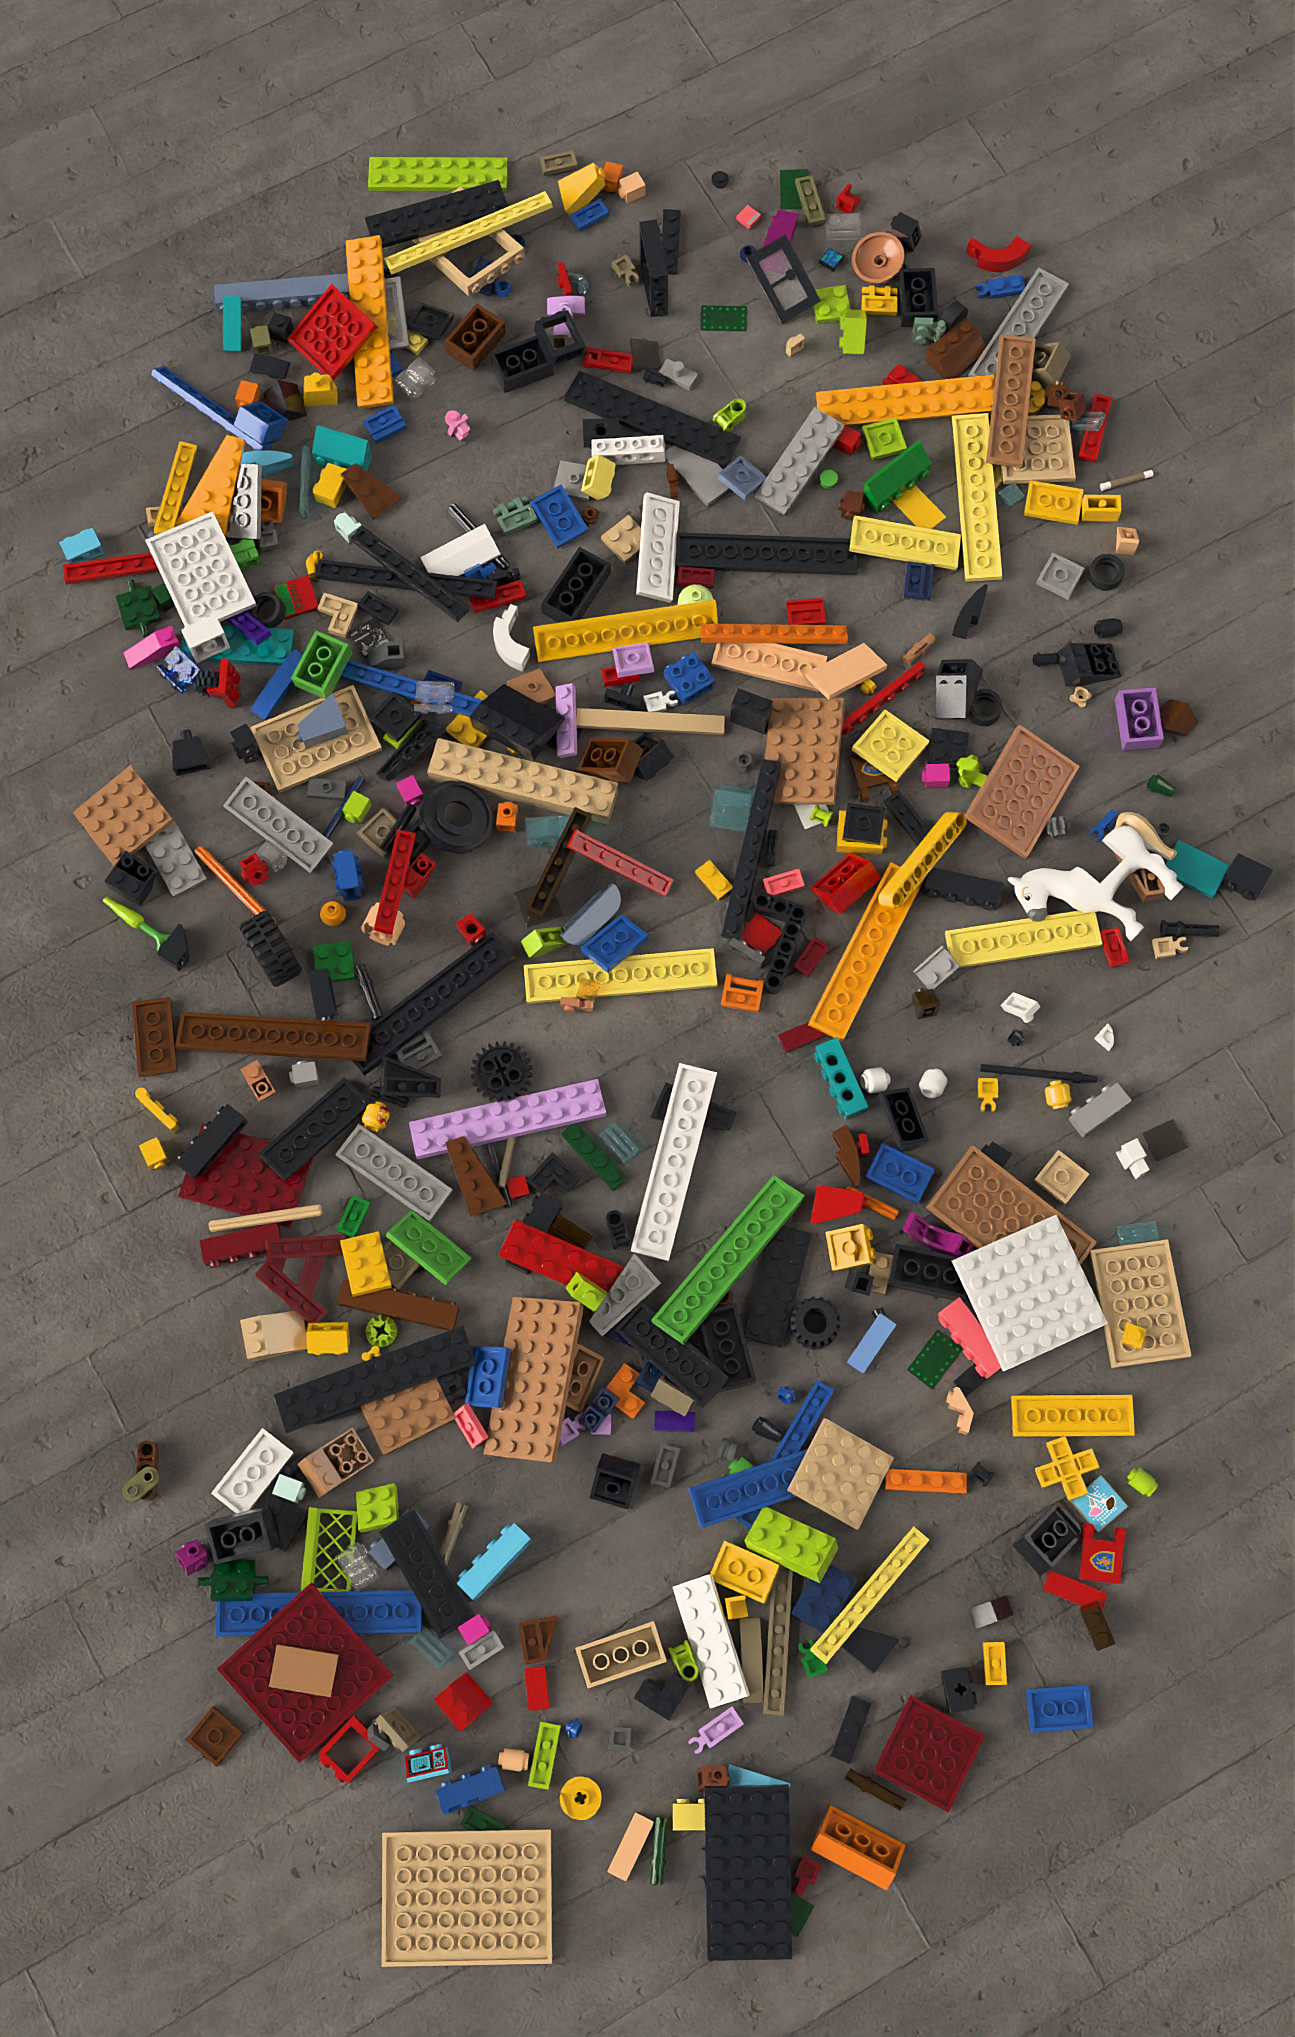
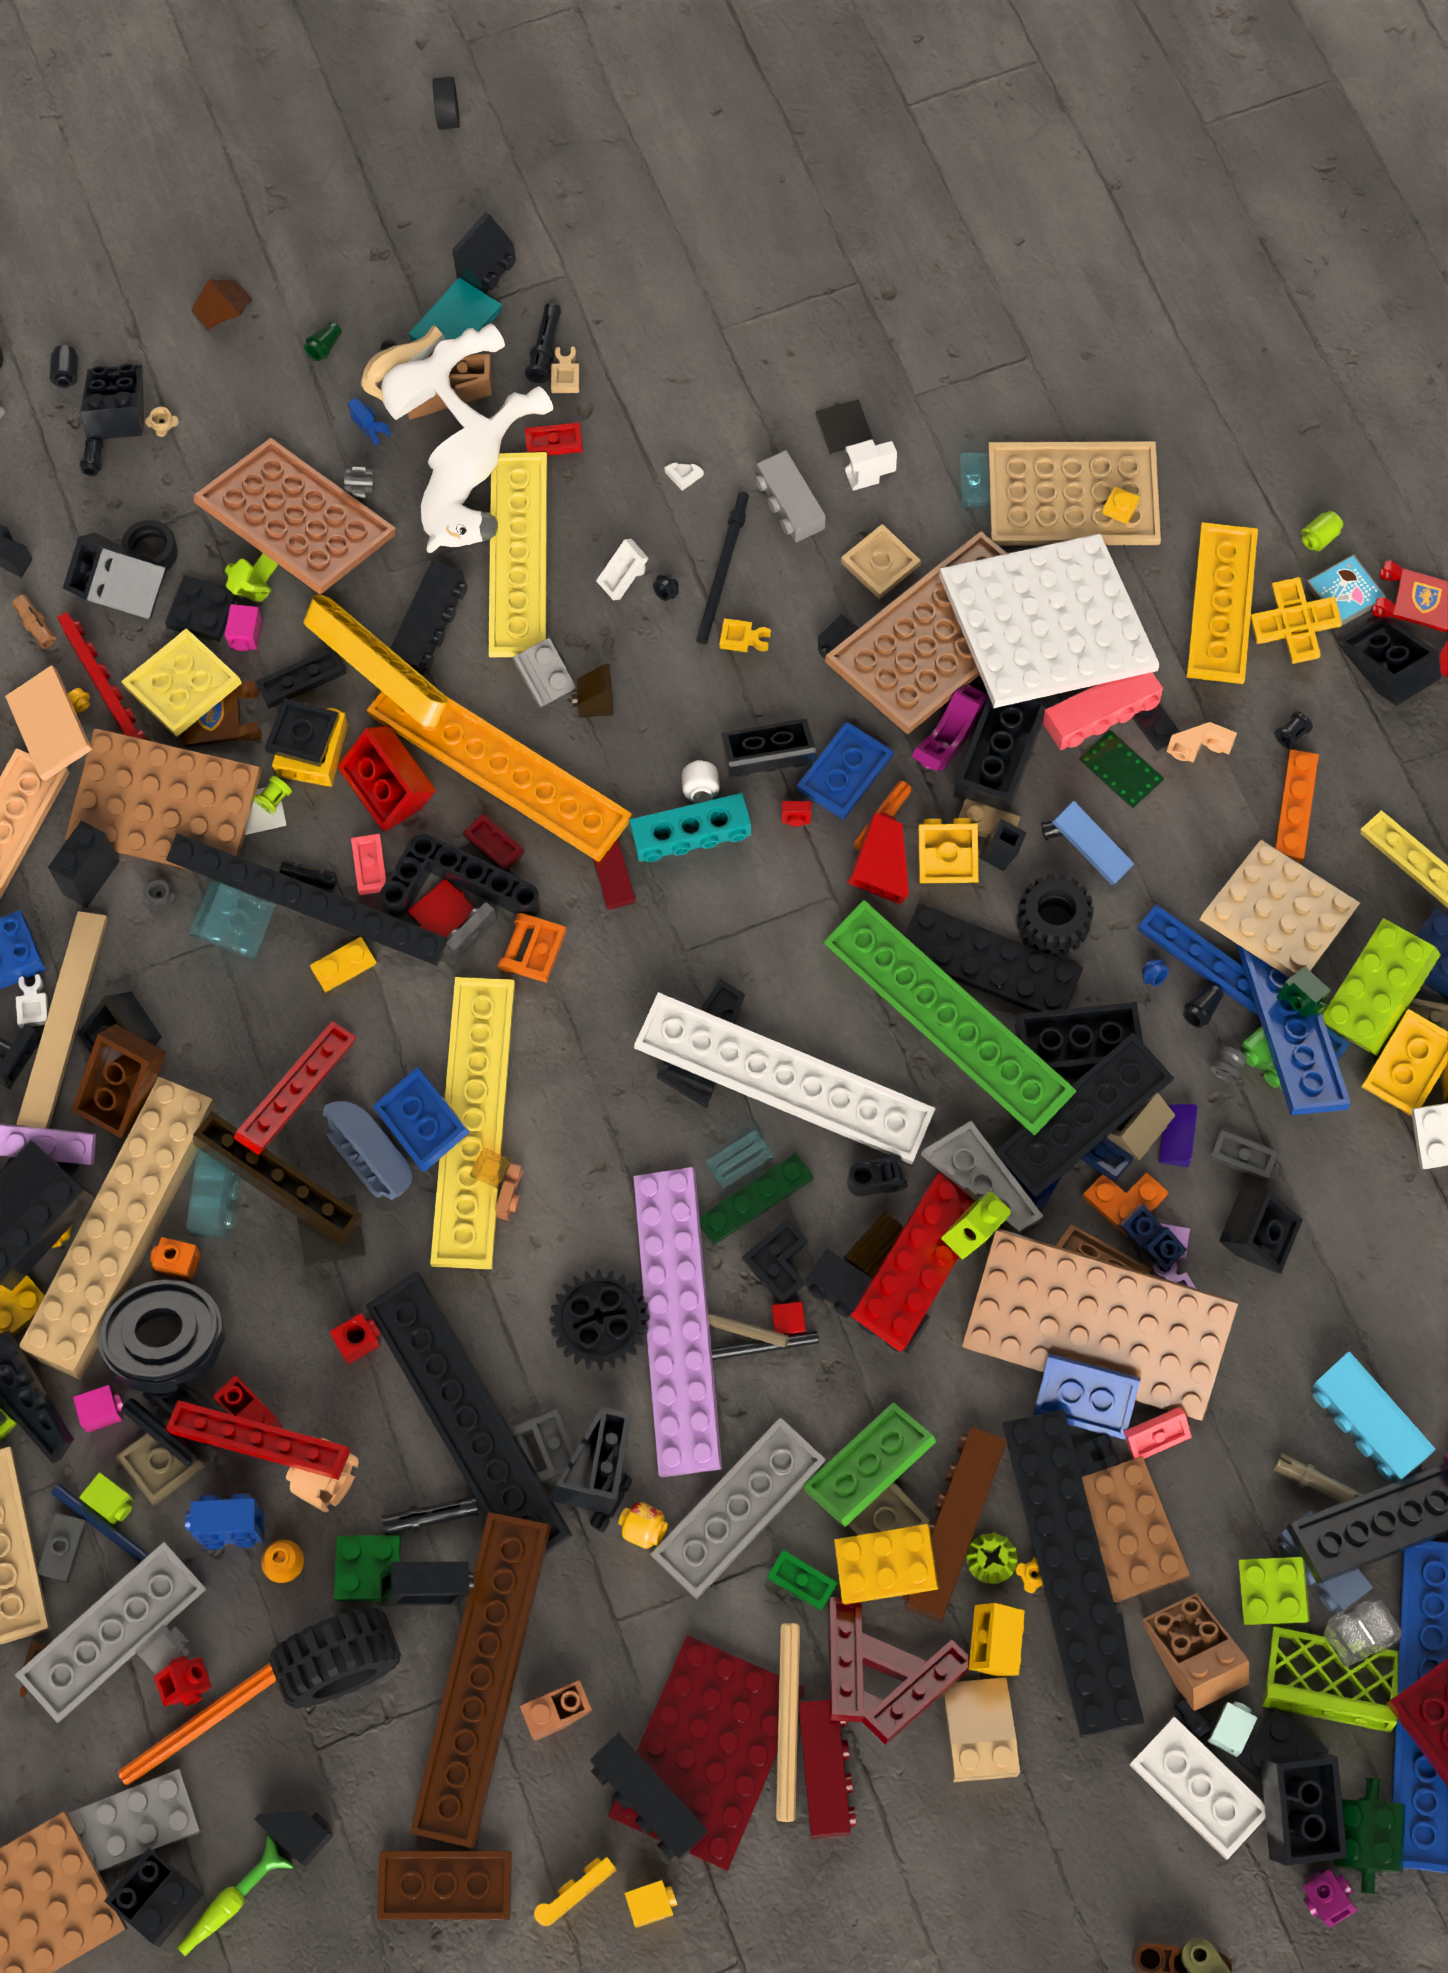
camera: 80 degrees left, 5 degrees down
black plate [258,1077,371,1182] -> none
light grey brick [289,1061,320,1088] -> none
reddish brown wing [445,1135,508,1216] -> none
lime slope [521,927,568,958] -> none
reddish brown slope [832,1125,860,1189] -> none
white head [919,1069,947,1098] -> none
yellow head [1045,1080,1072,1109] -> none
medium lavender brick [1115,688,1164,751] -> none
none -> dark green brick [1277,966,1331,1019]

